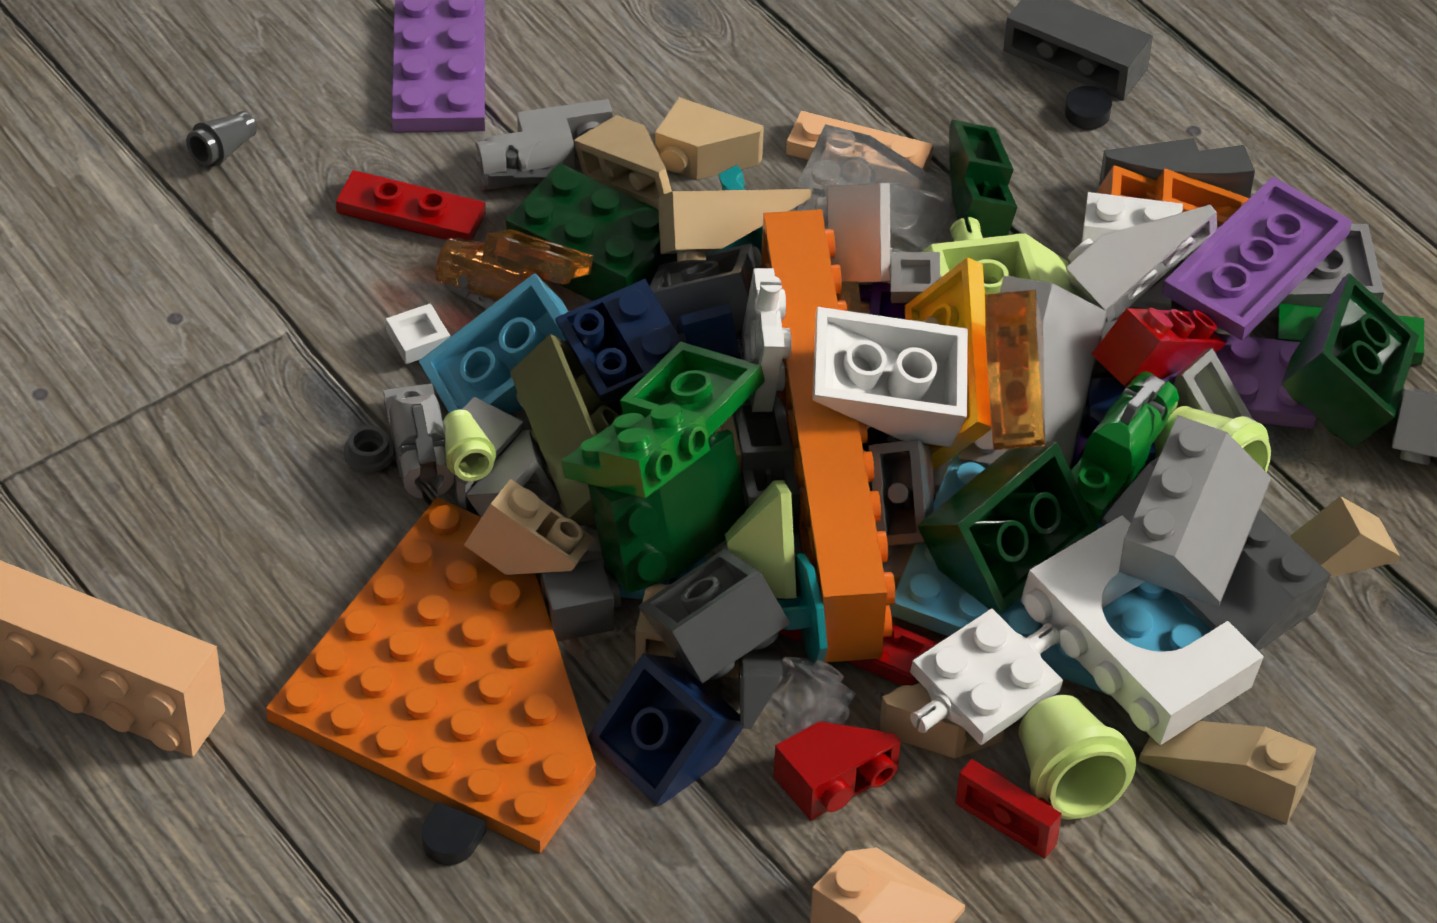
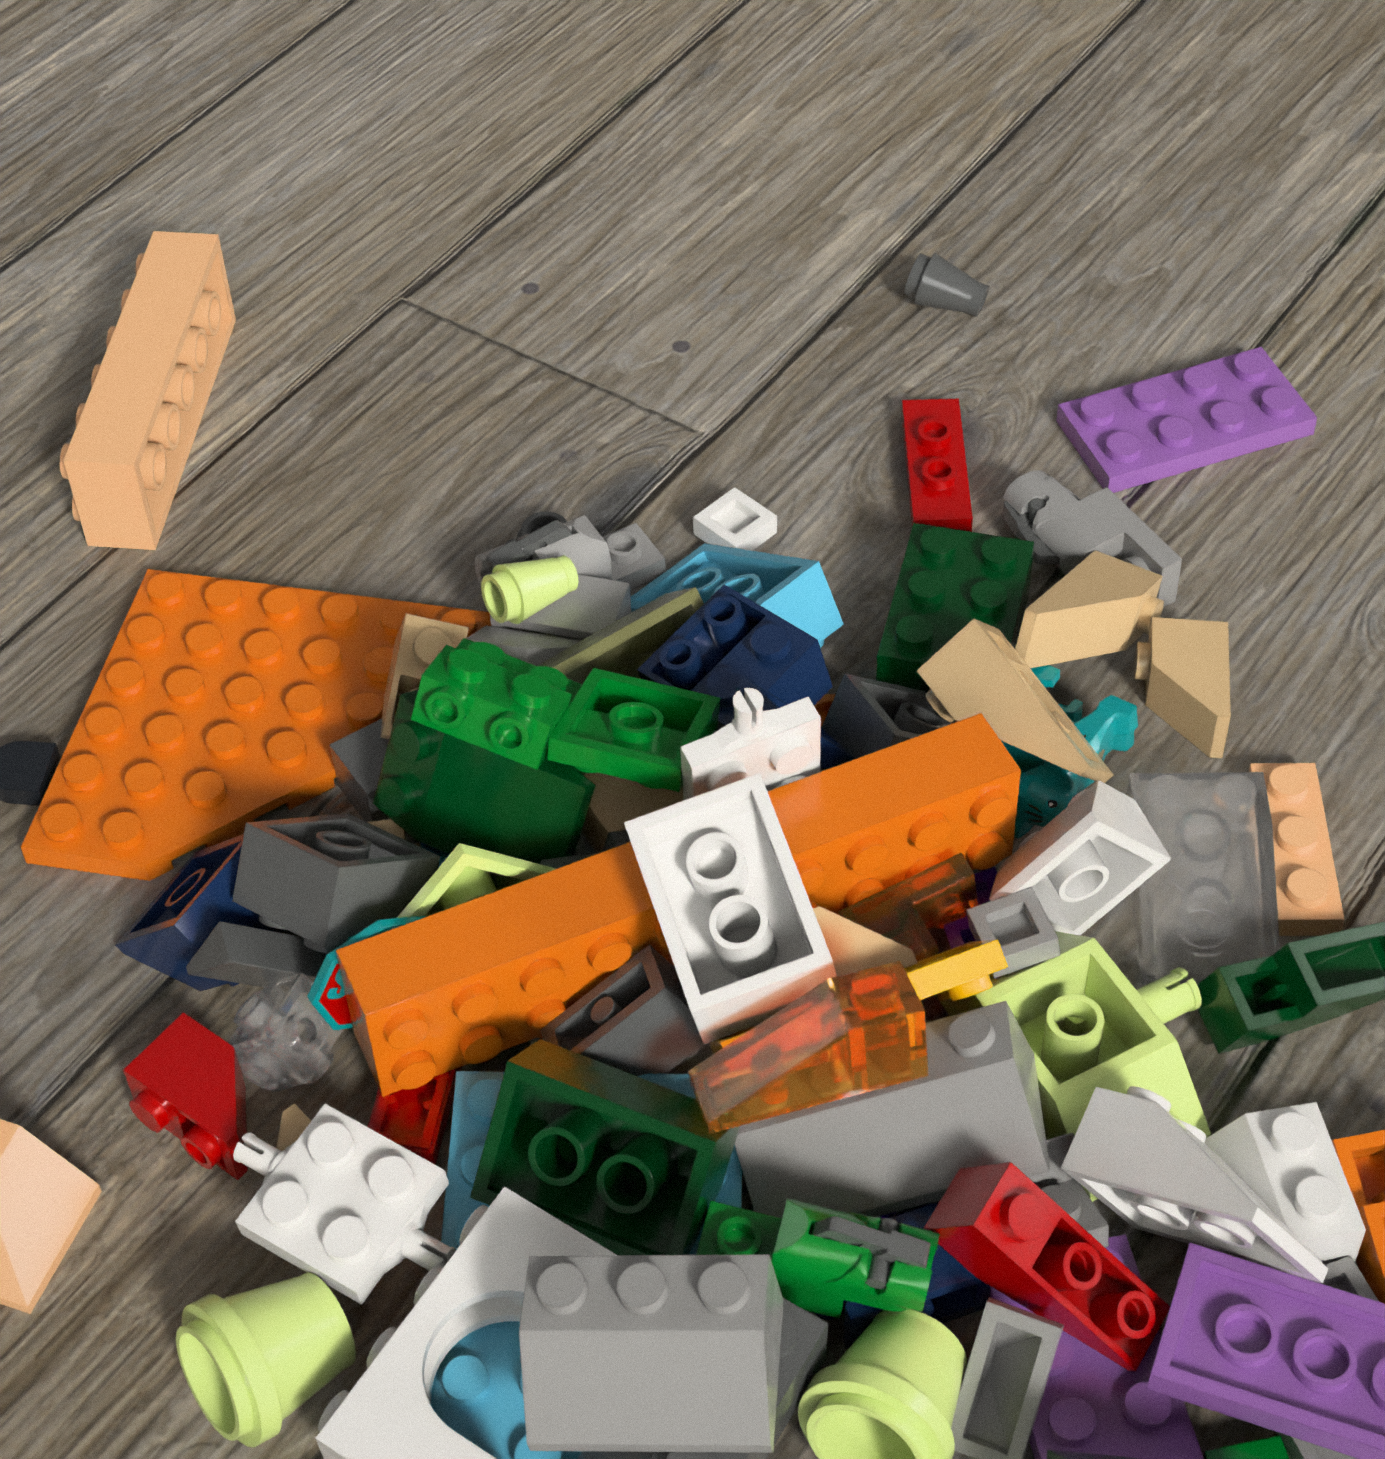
camera: 75 degrees right, 0 degrees up
clear orange plate [435,229,594,309] -> none
red plate [955,759,1062,859] -> none

